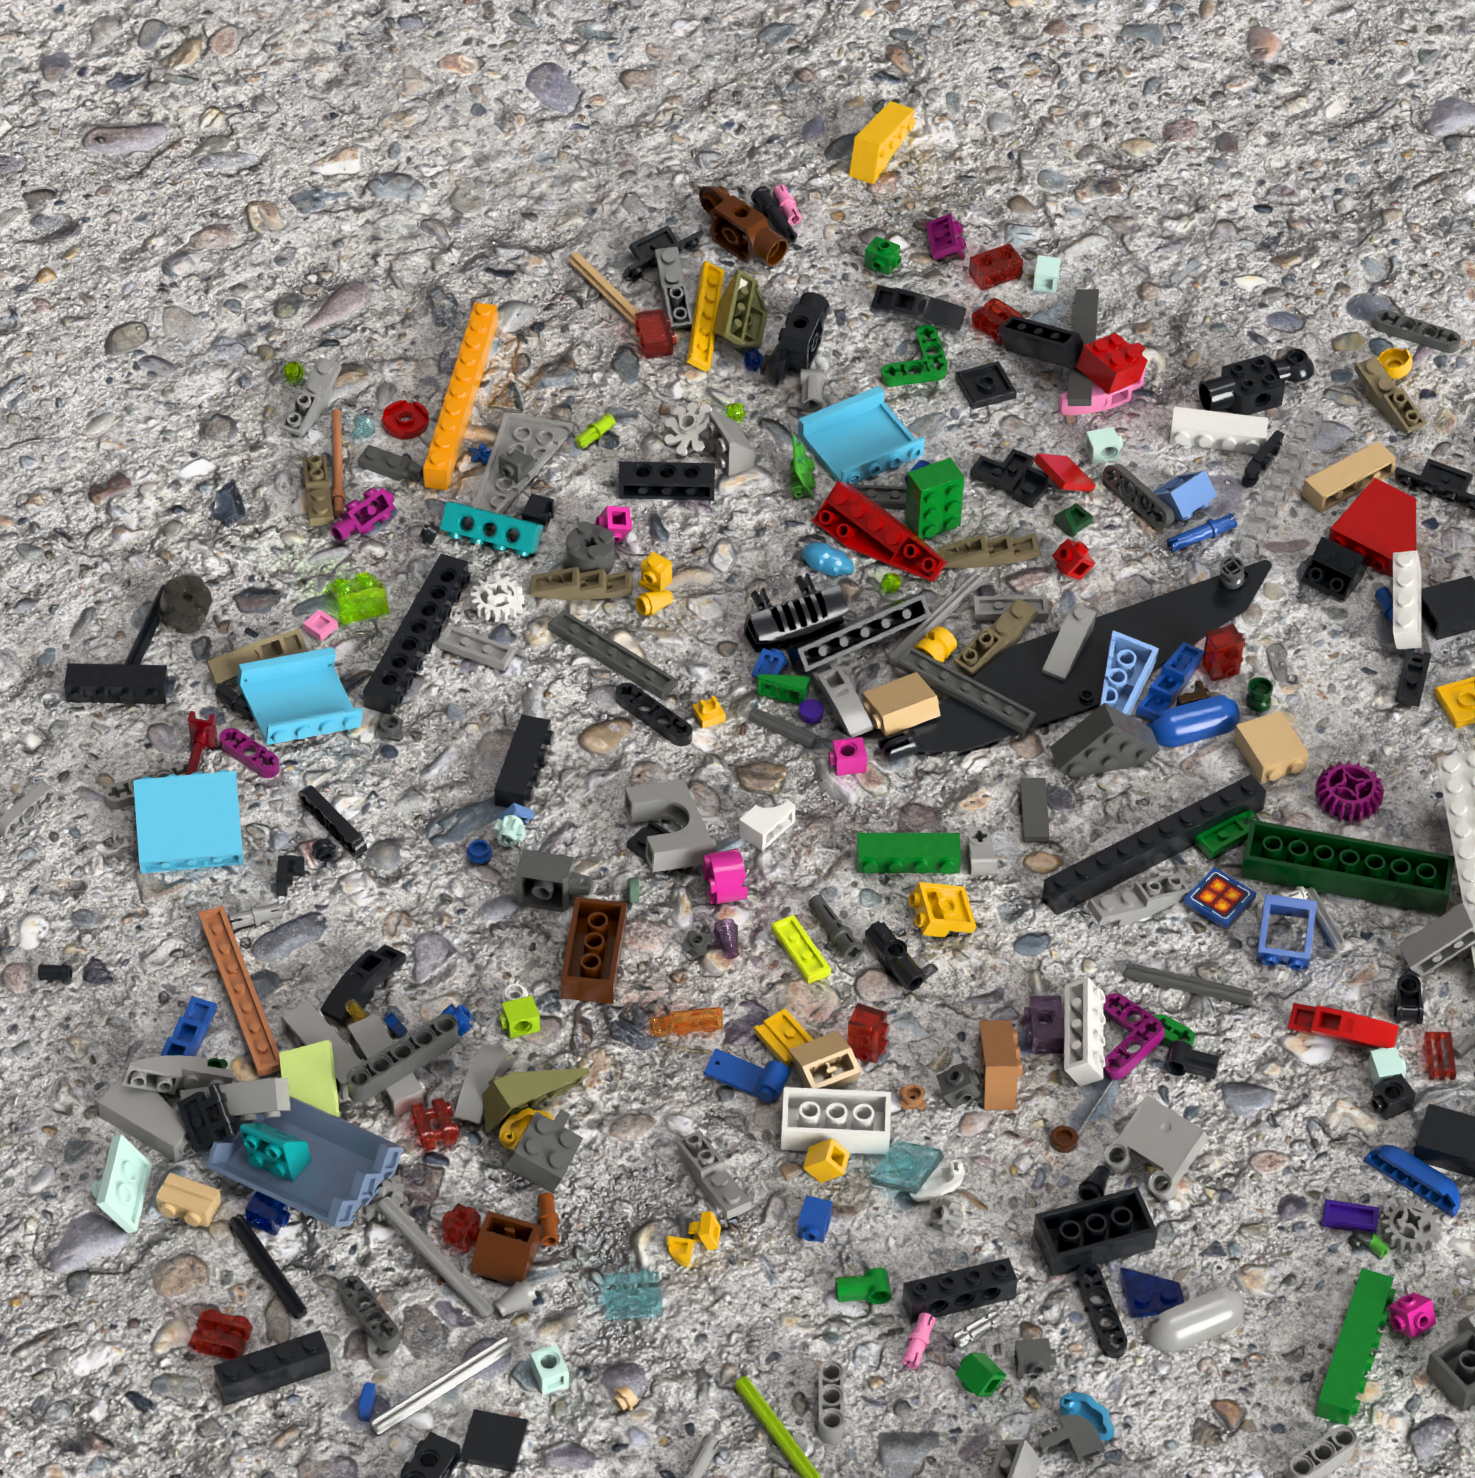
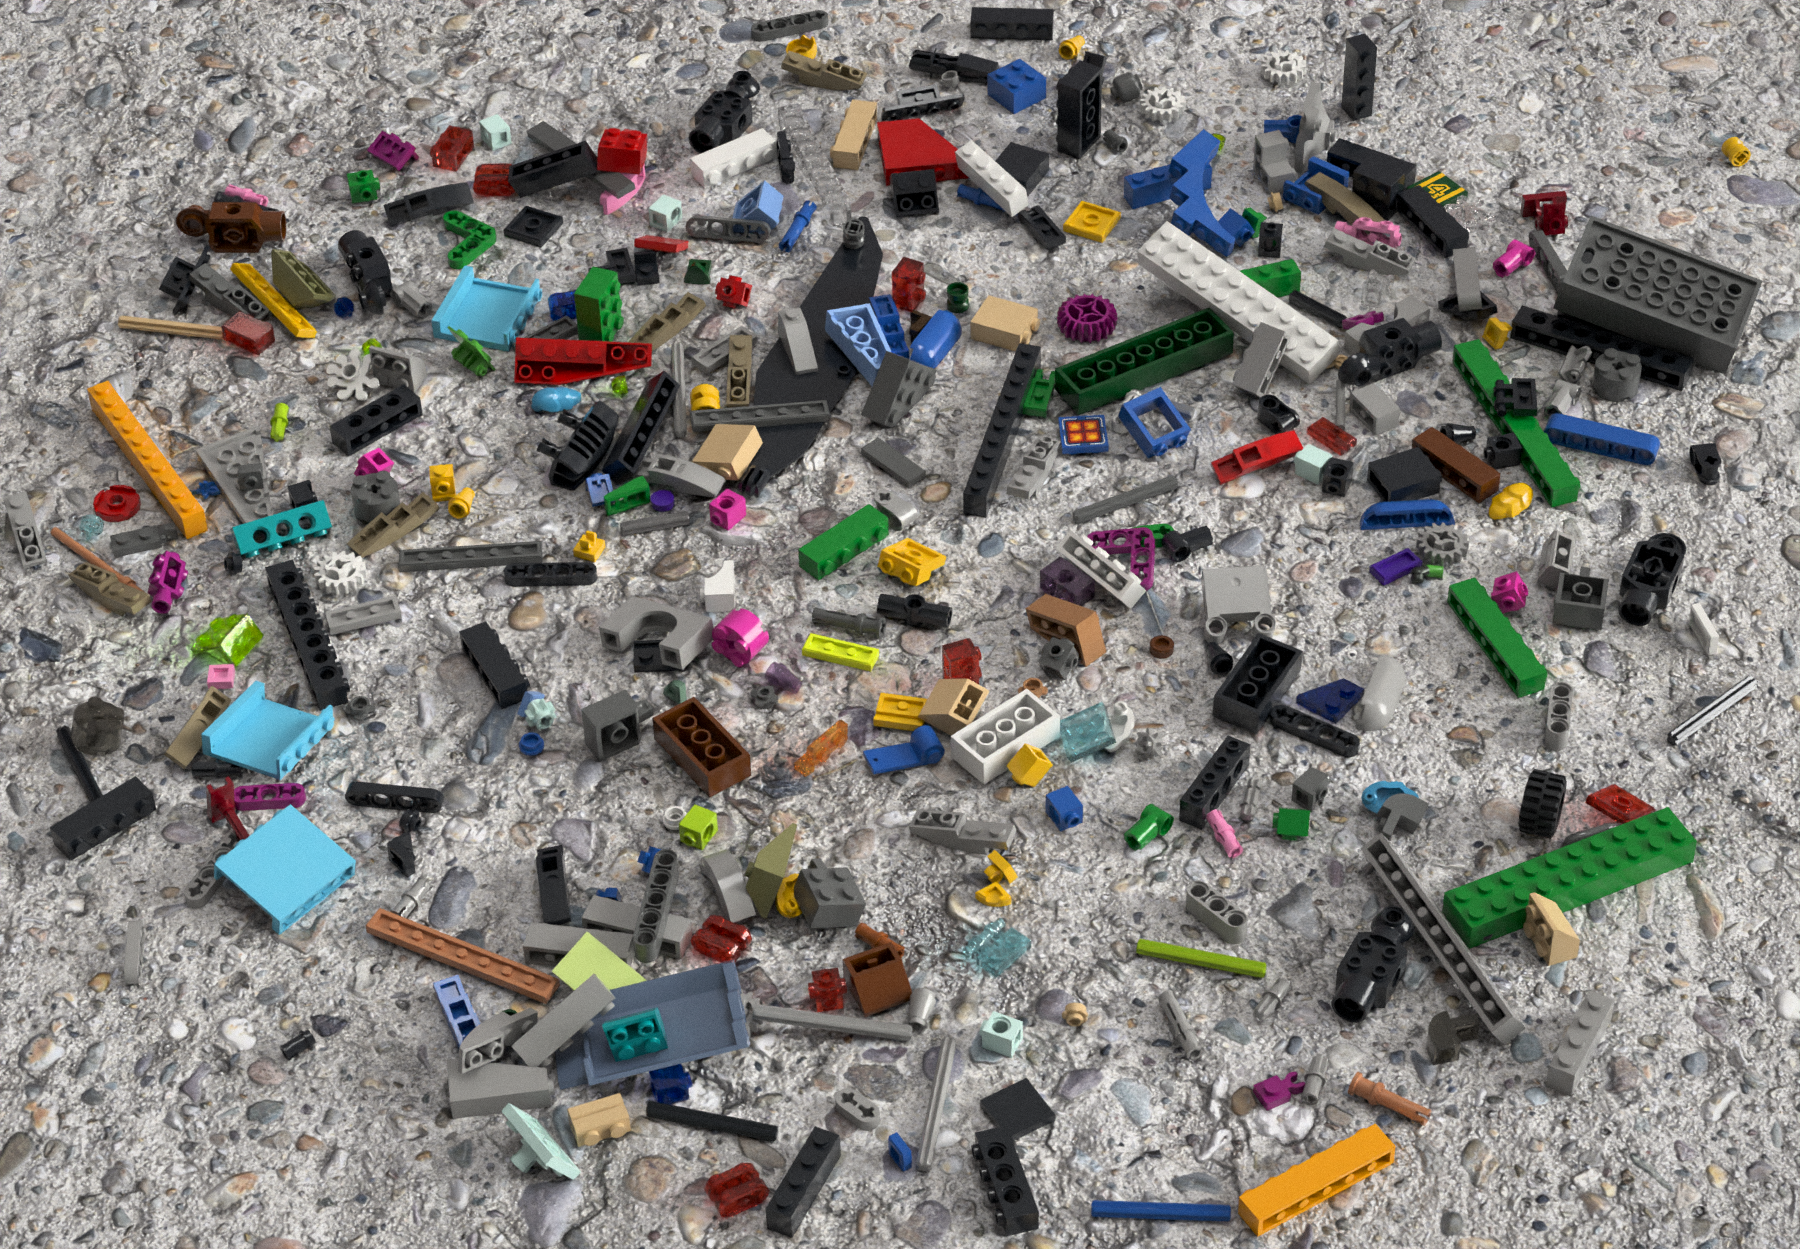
camera: 40 degrees left, 5 degrees down
black plate [177,1084,237,1152] -> none
dark grey beam [337,1275,401,1351] -> none
clear yellow arm [344,999,370,1023] -> none
yellow wedge [849,101,916,184] -> none

